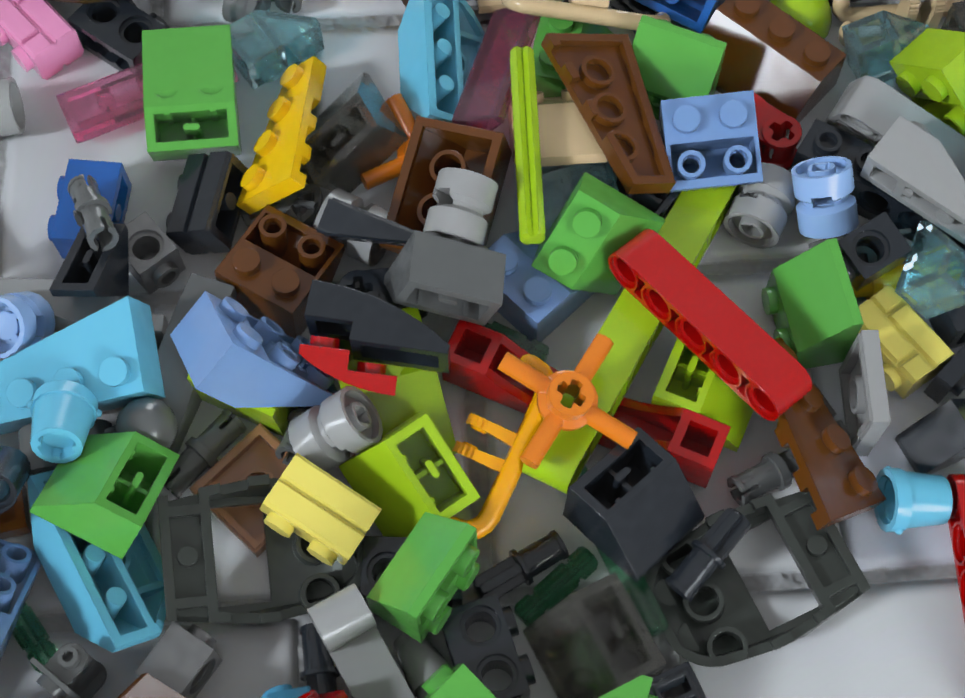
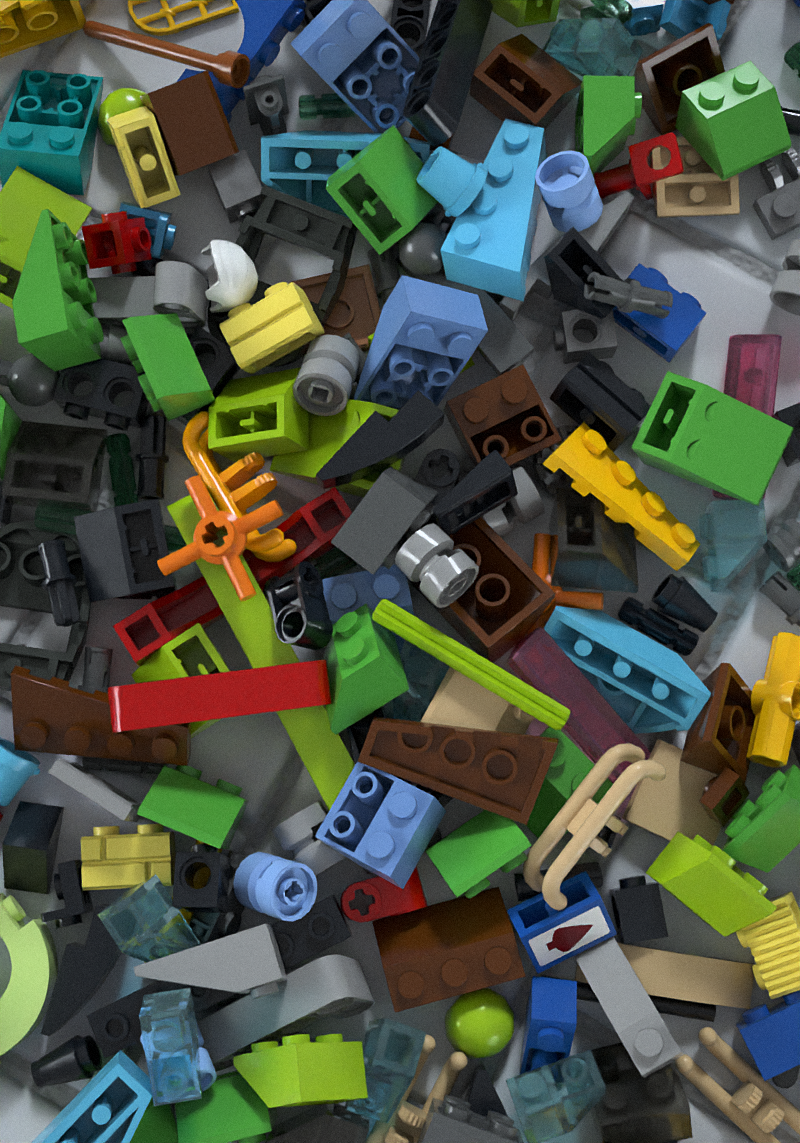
camera: 120 degrees right, 15 degrees up
red slope [298,335,397,396] -> none
none -> white hair [202,240,258,313]
none -> black piece [265,561,333,650]
none -> black axle [618,597,699,656]
none -> black cone [651,574,718,633]

